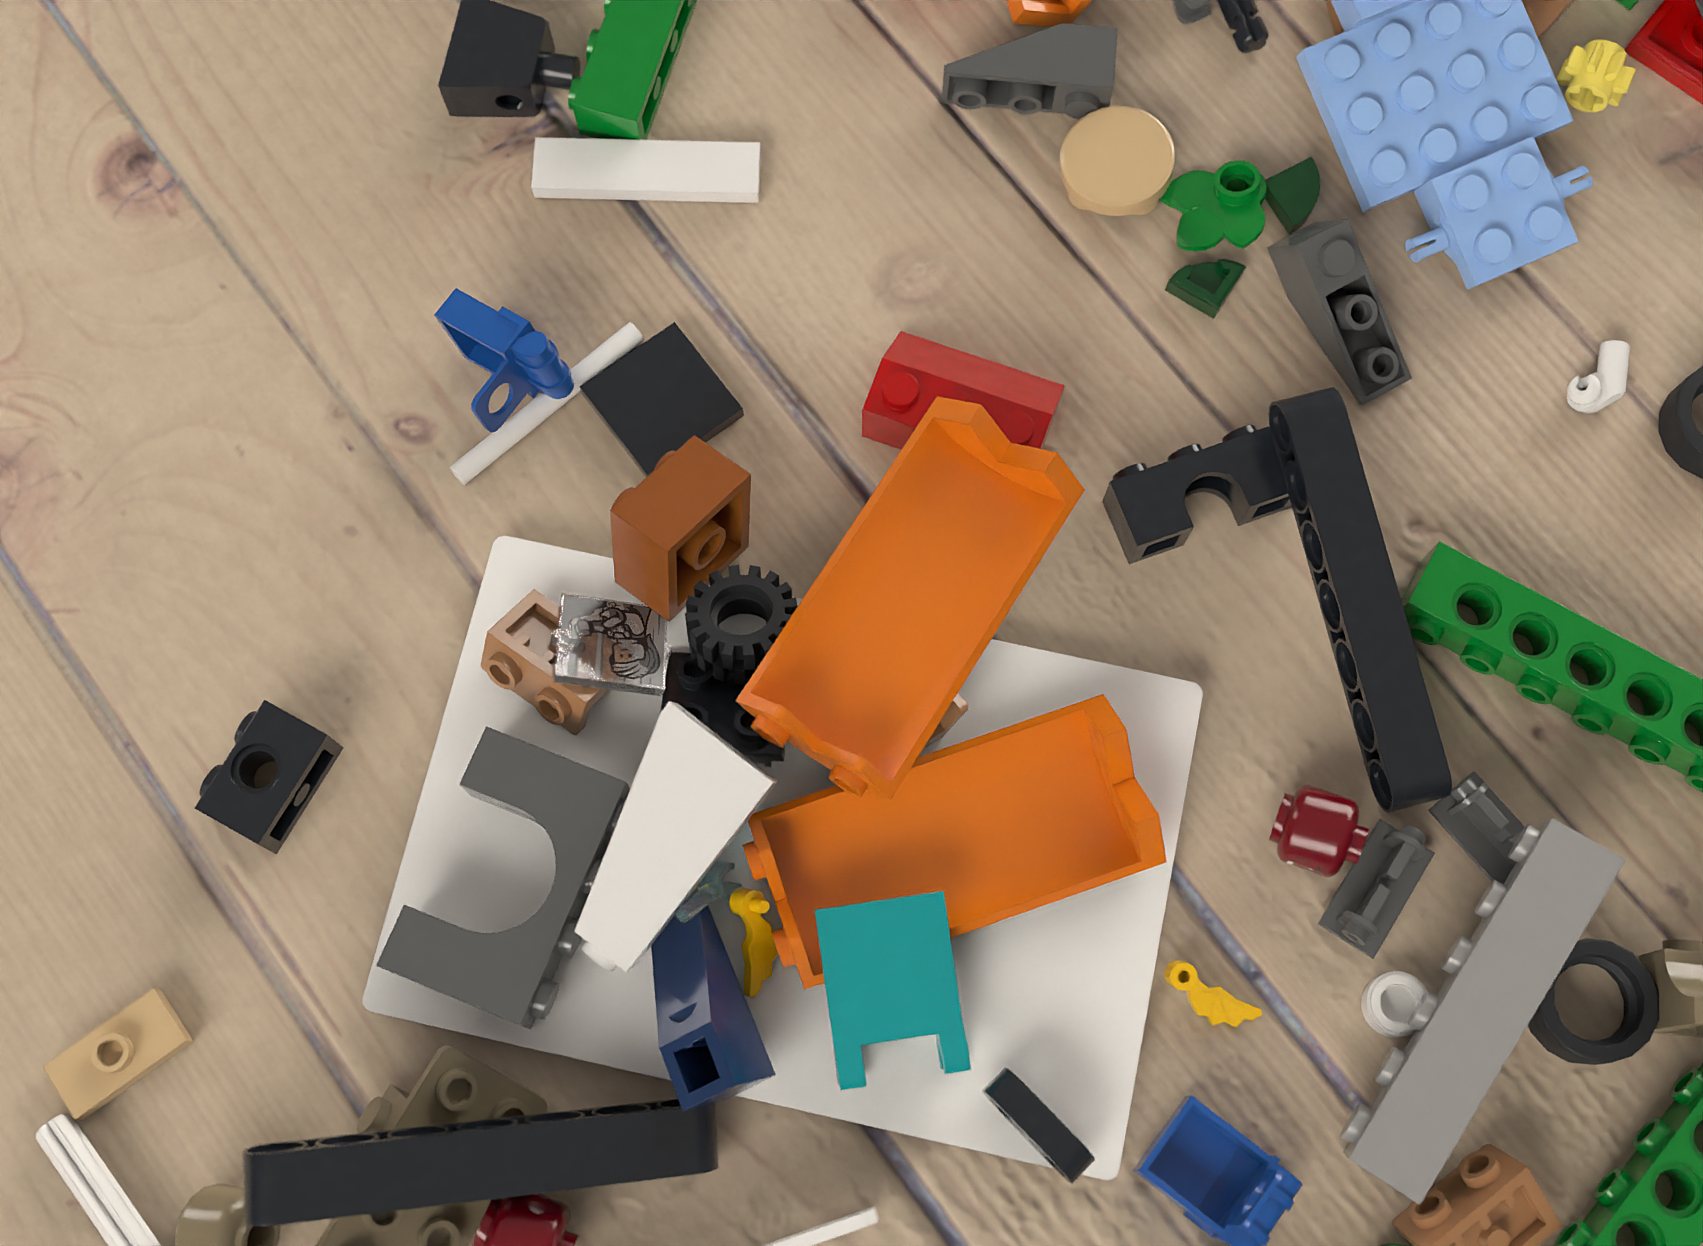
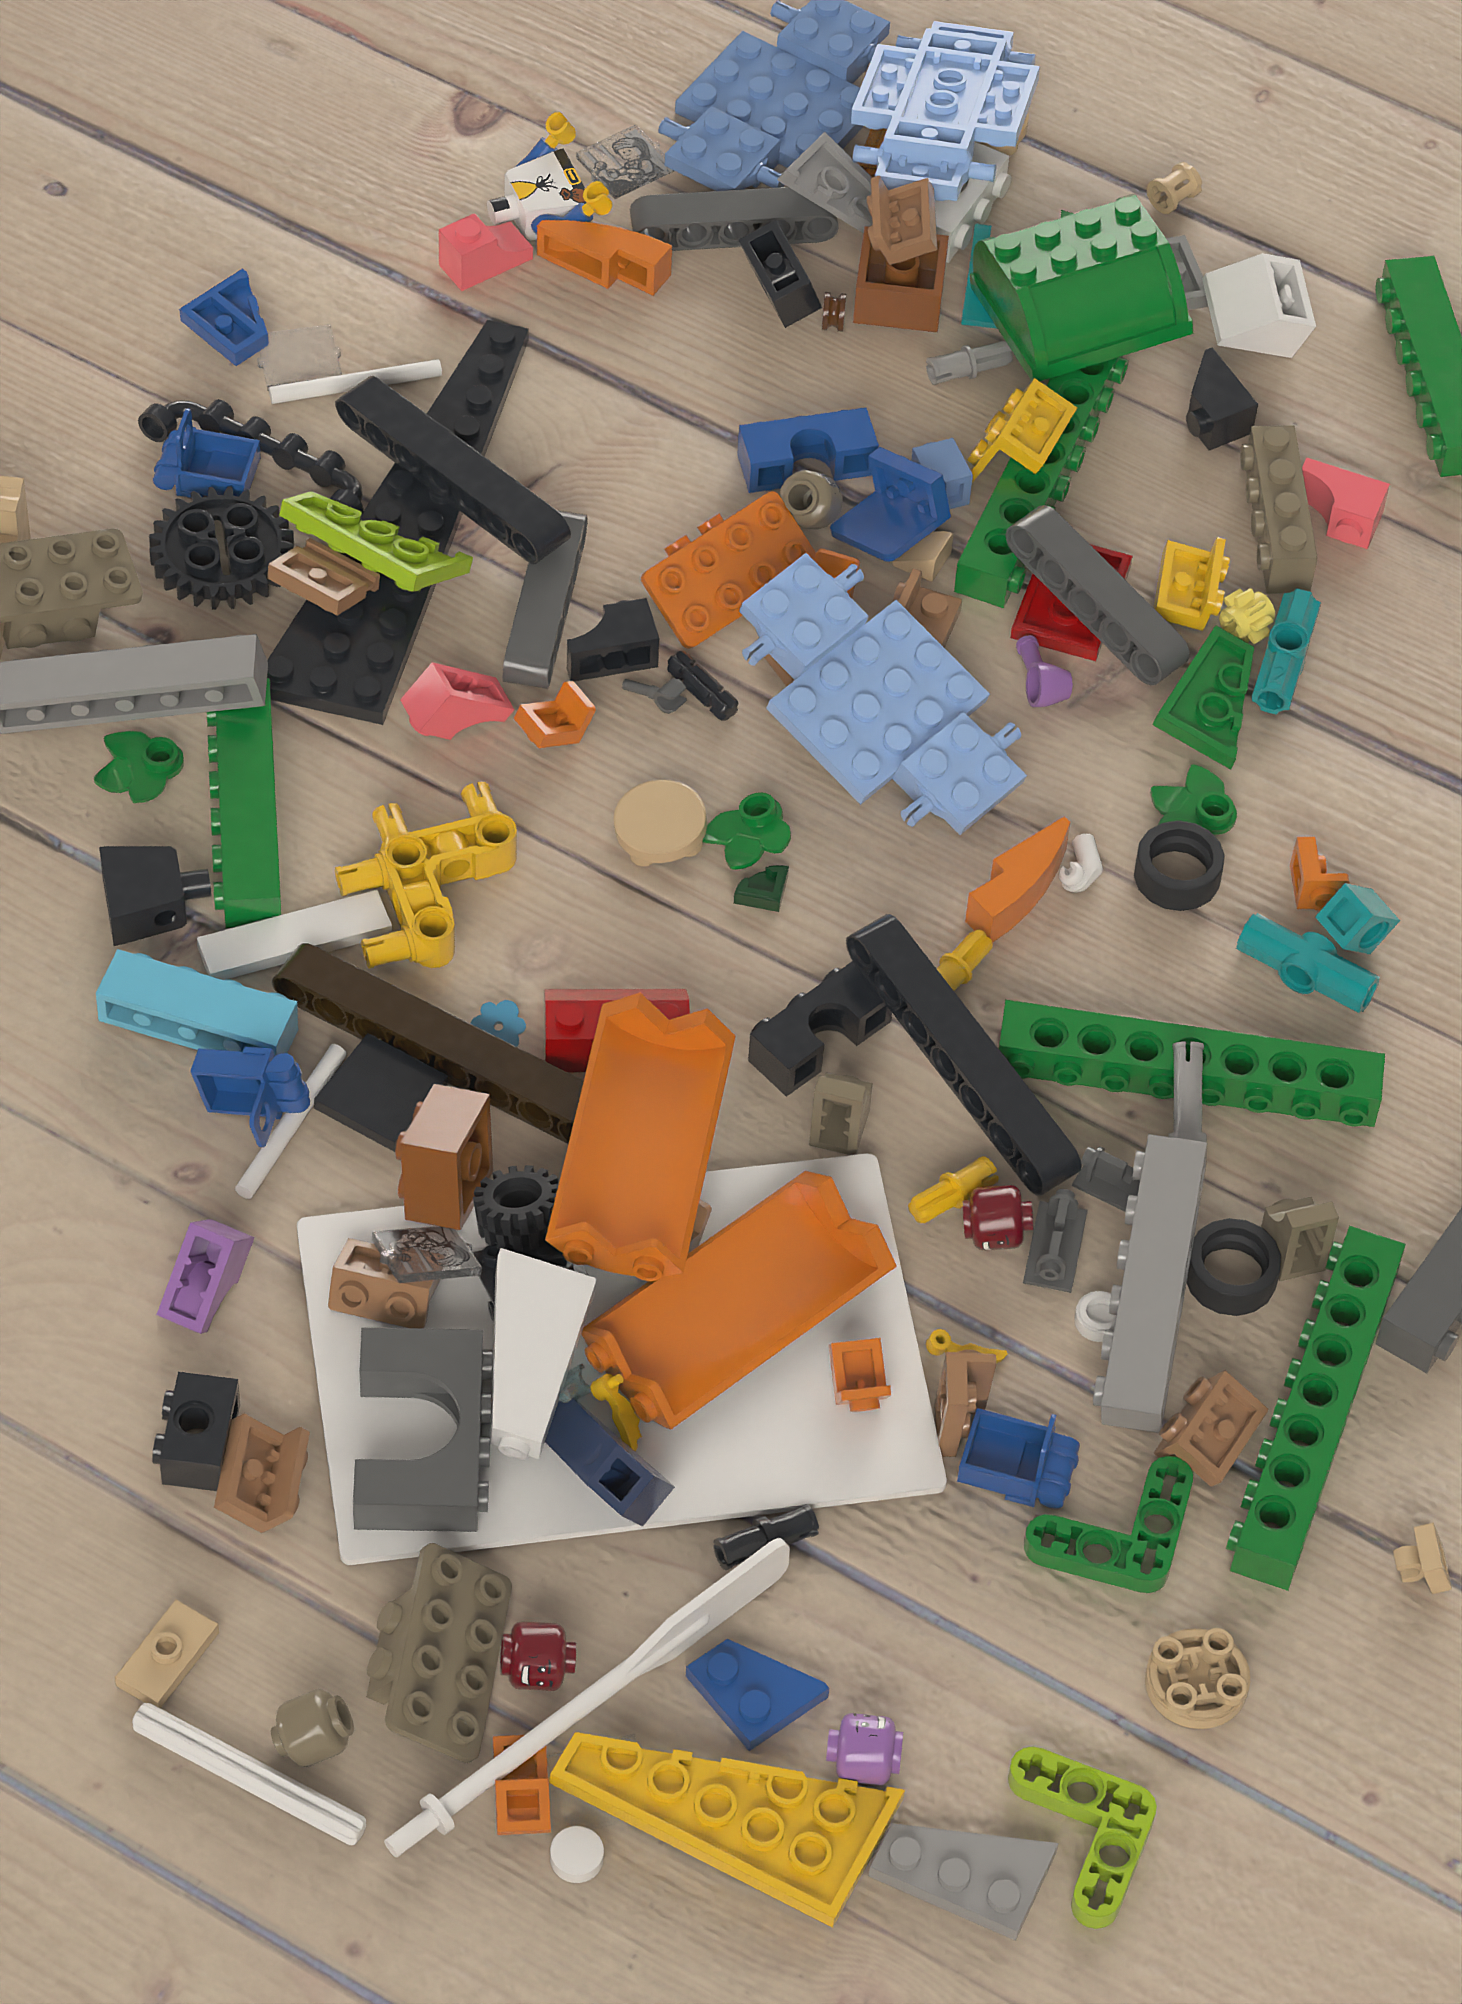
camera: 25 degrees left, 20 degrees down
black beam [243,1099,719,1226] -> none
teal flag [814,891,971,1090] -> none
dark grey slope [941,23,1118,119] -> none
black beam [982,1067,1095,1184] -> none
dark green tile [1265,157,1320,235] -> none
dark grey slope [1267,219,1412,405] -> none
light yellow gear [1556,40,1636,112] -> none
none -> medium azure brick [96,949,299,1056]
none -> medium lavender arch [156,1219,255,1334]
none -> medium nougat bracket [214,1413,310,1533]
none -> dark brown beam [272,943,584,1144]
none -> yellow pin [335,781,517,969]
none -> dark azure plant [470,1000,526,1047]
none -> black pin [713,1504,819,1570]
none -> dark tan arch [809,1072,873,1155]
none -> orange bracket [828,1338,891,1412]
none -> yellow axle [908,1156,999,1223]
none -> medium nougat bracket [934,1350,996,1457]
none -> yellow axle [937,929,993,991]
none -> orange slope [965,816,1070,942]
none -> medium lavender bar [1016,635,1073,707]
none -> light grey pin [1169,1042,1207,1142]

